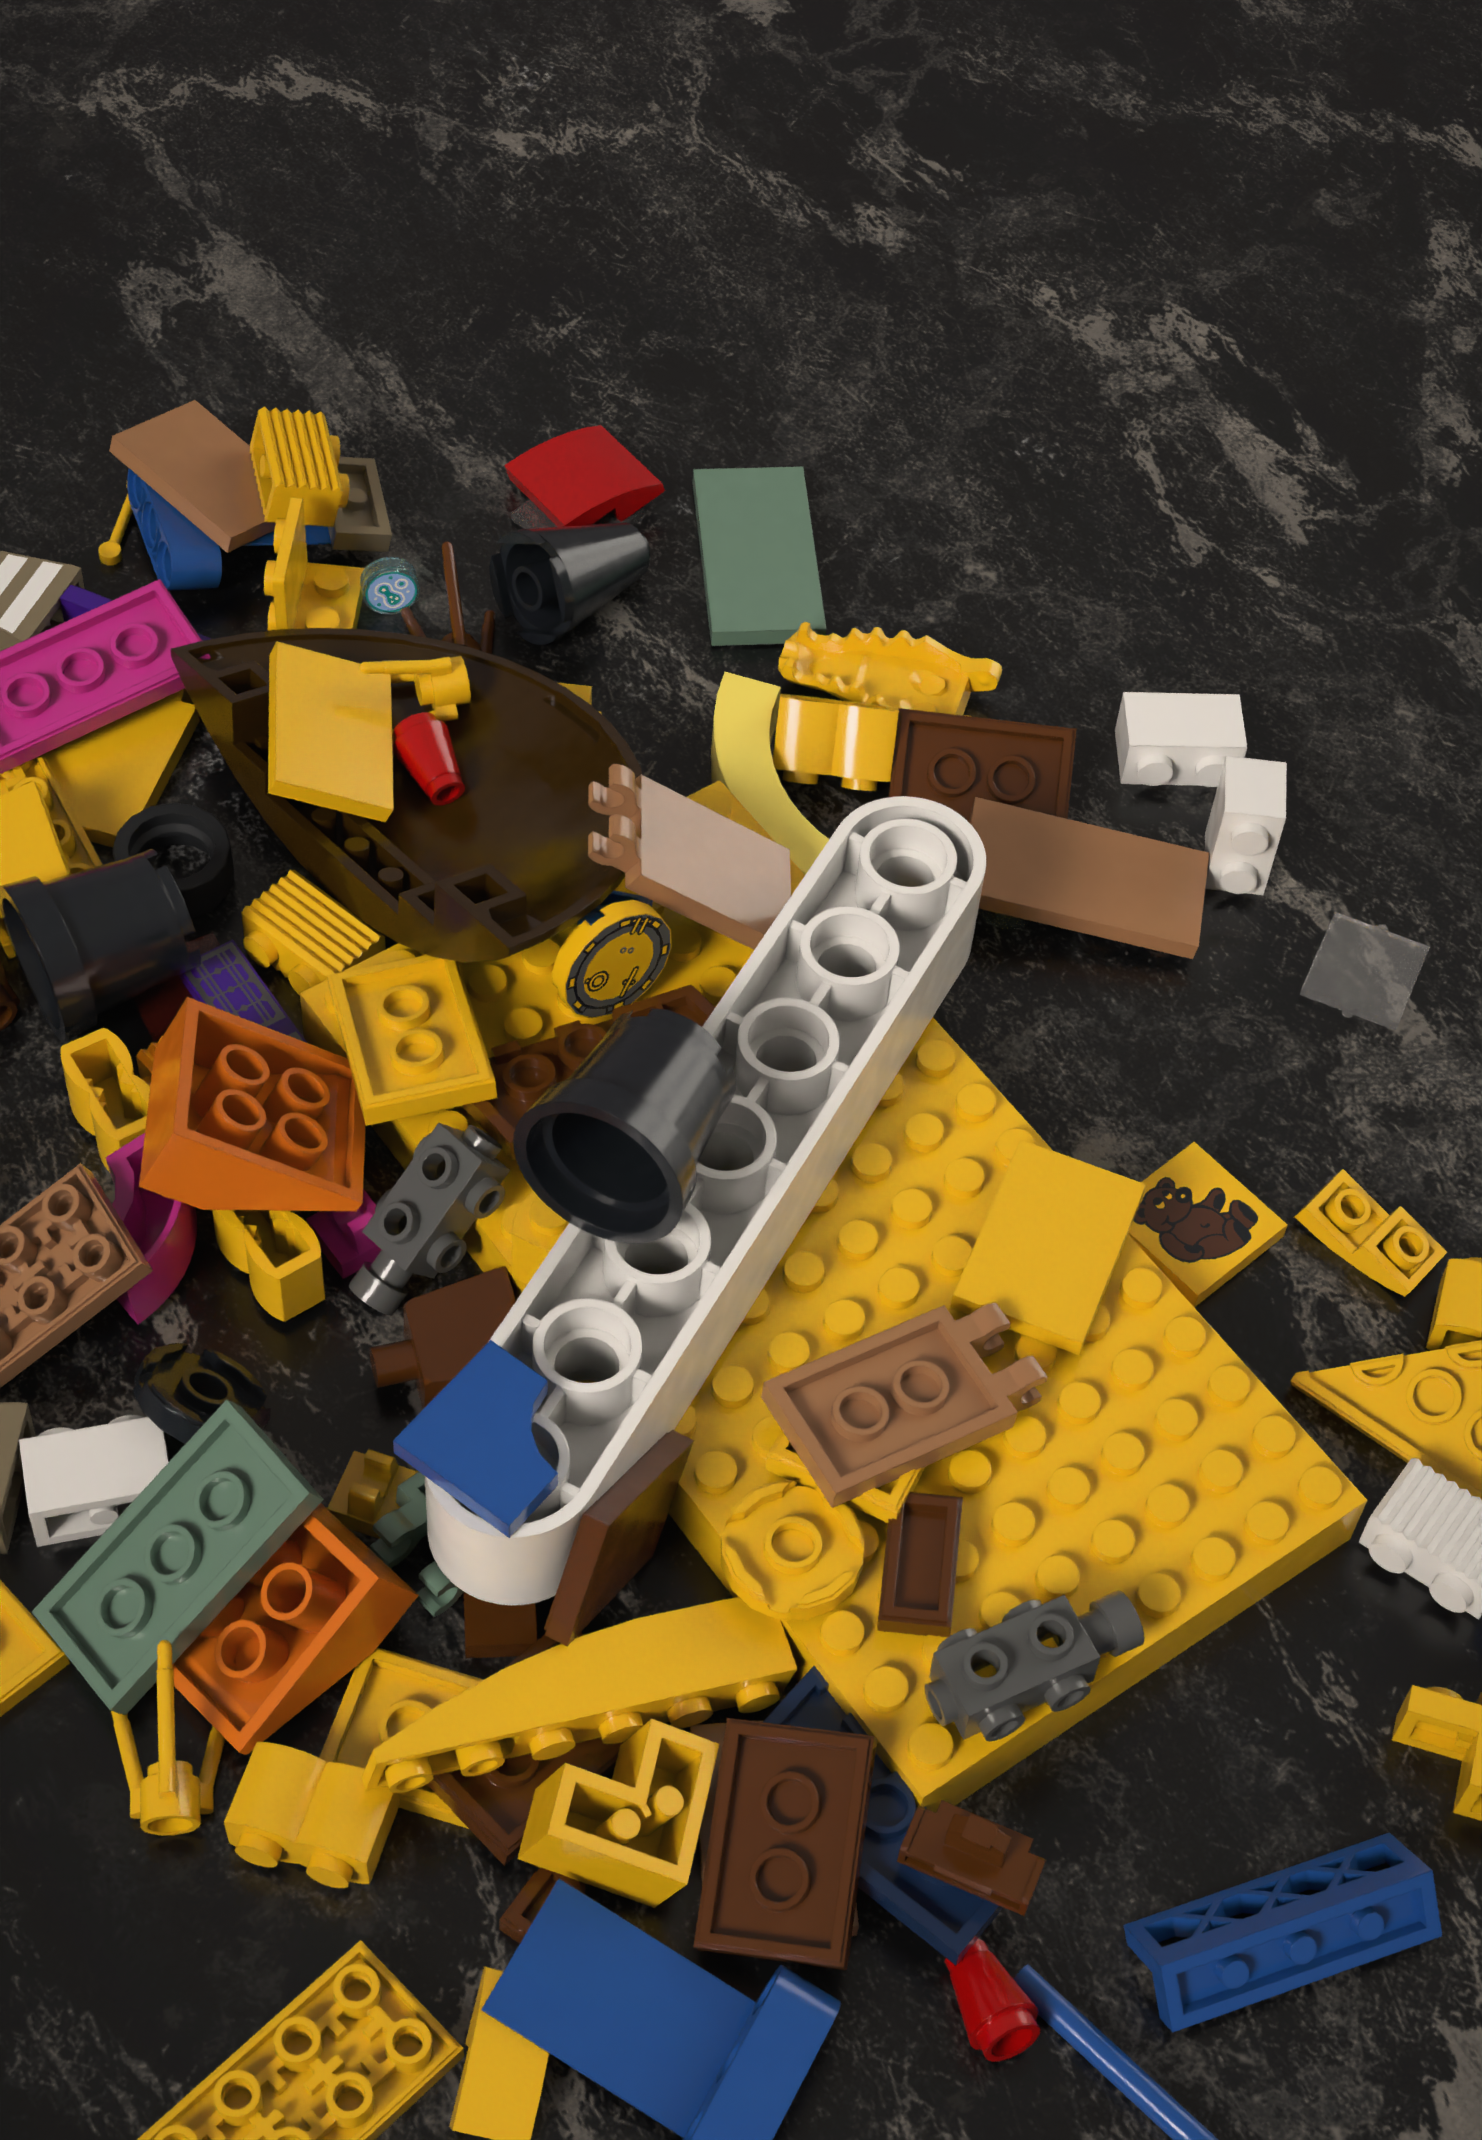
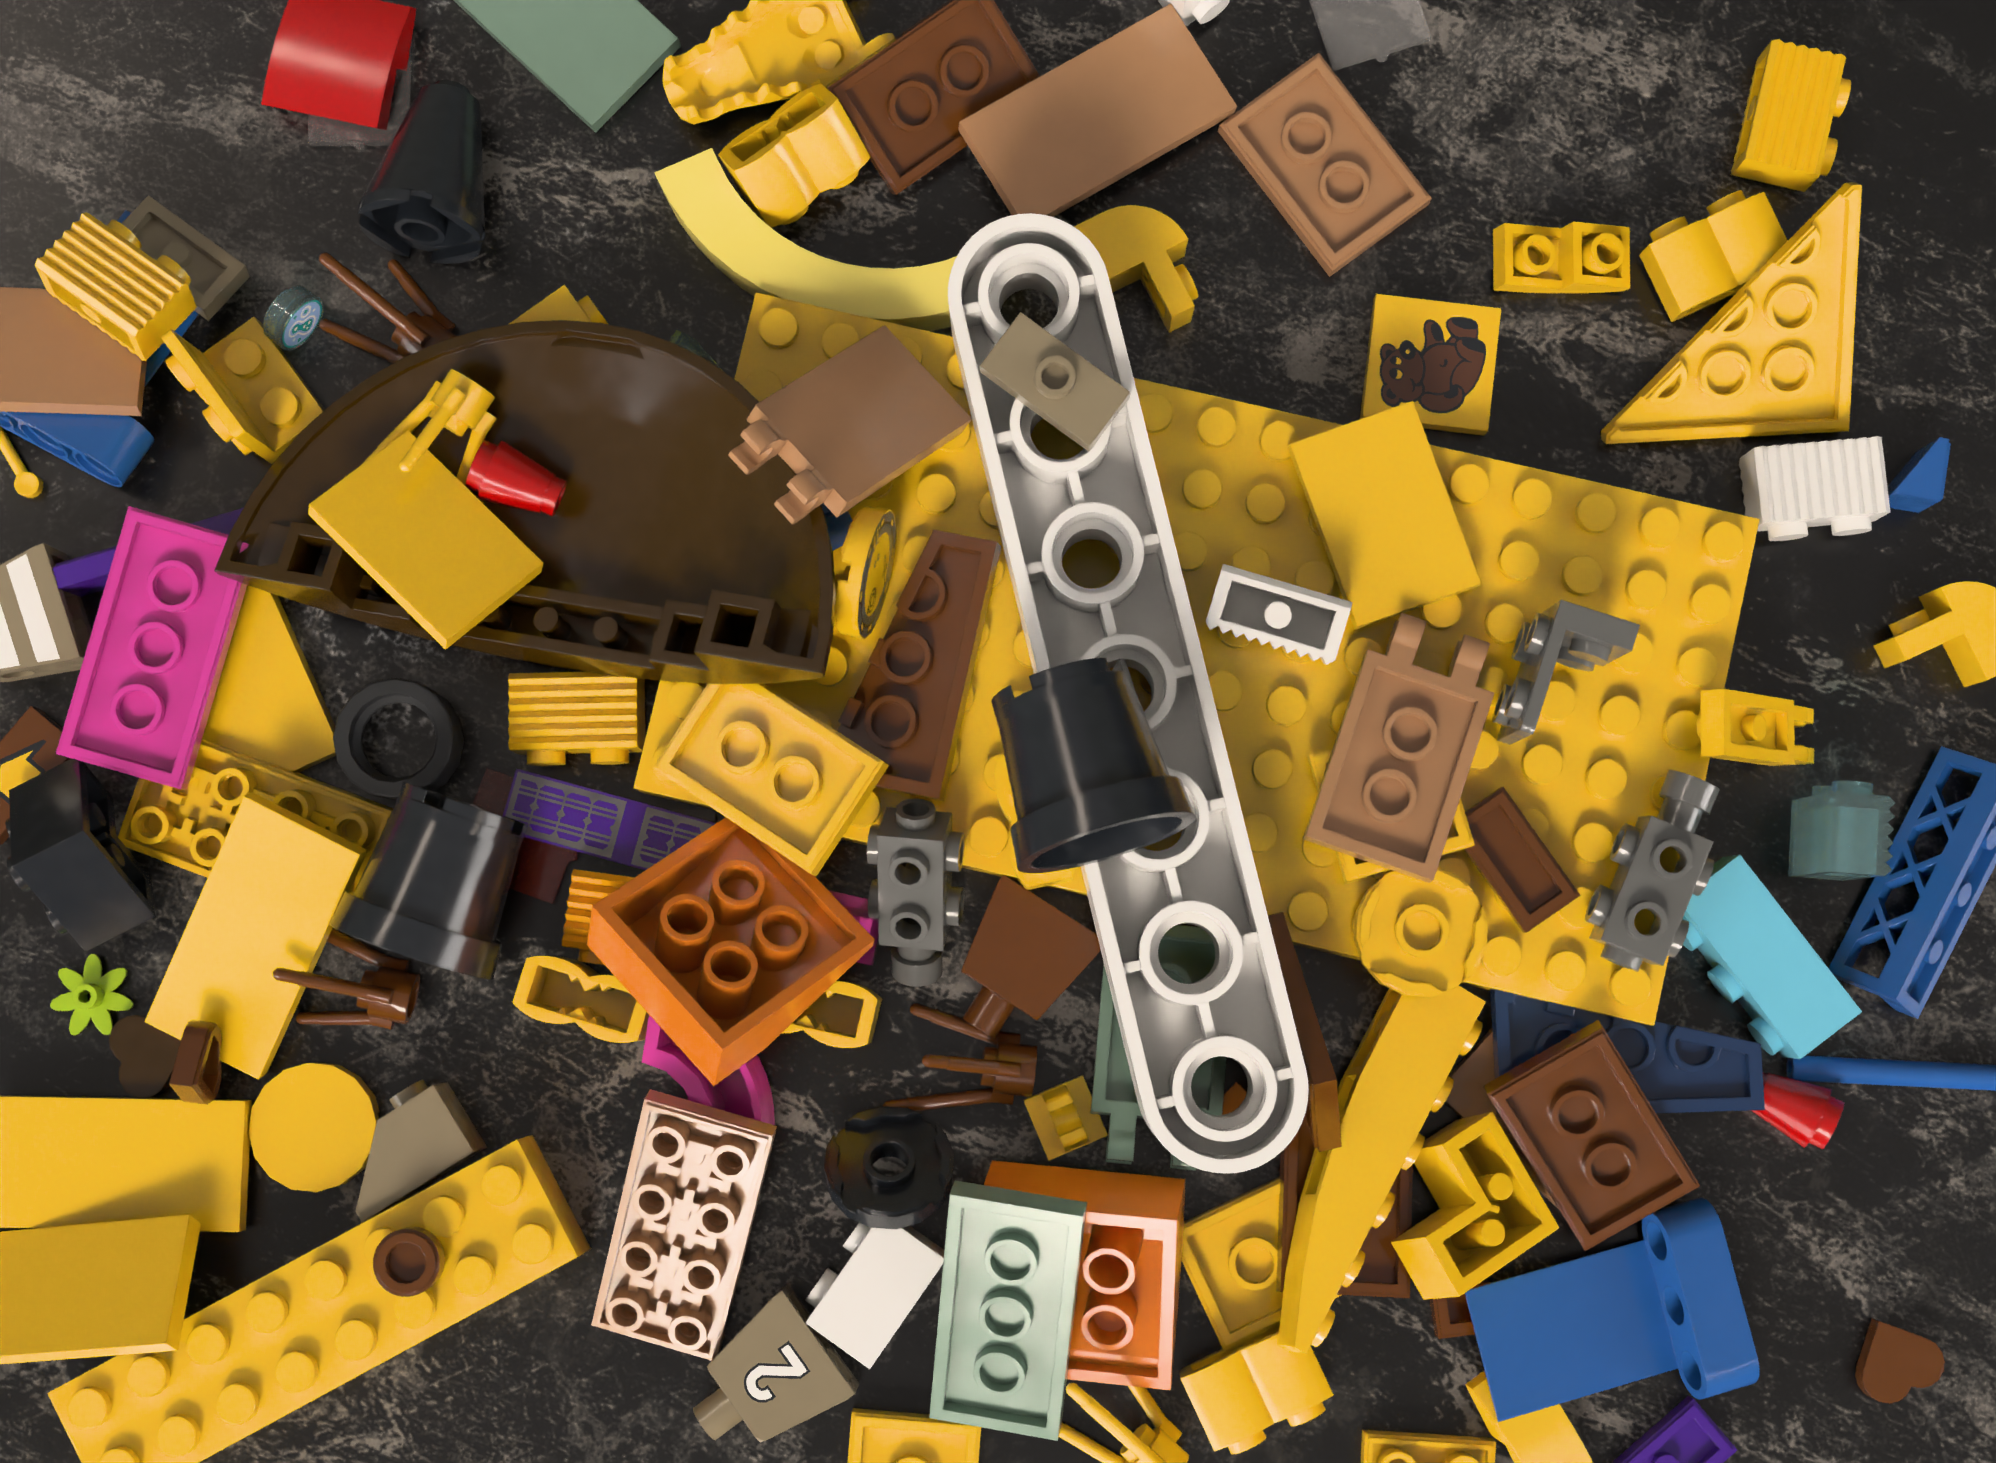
camera: 30 degrees left, 30 degrees up
blue tile [393,1340,558,1538] -> none
reddish brown piece [897,1800,1046,1916] -> none
none -> reddish brown plant [883,1003,1037,1111]
none -> dark tan plate [980,312,1130,452]
none -> yellow brick [1074,205,1198,333]
none -> white brick [1205,564,1353,665]
none -> medium nougat tile [1218,53,1432,277]
none -> dark grey bracket [1492,600,1640,745]
none -> medium azure brick [1683,854,1862,1059]
none -> yellow hinge [1696,689,1814,766]
none -> clear light blue brick [1788,781,1895,881]

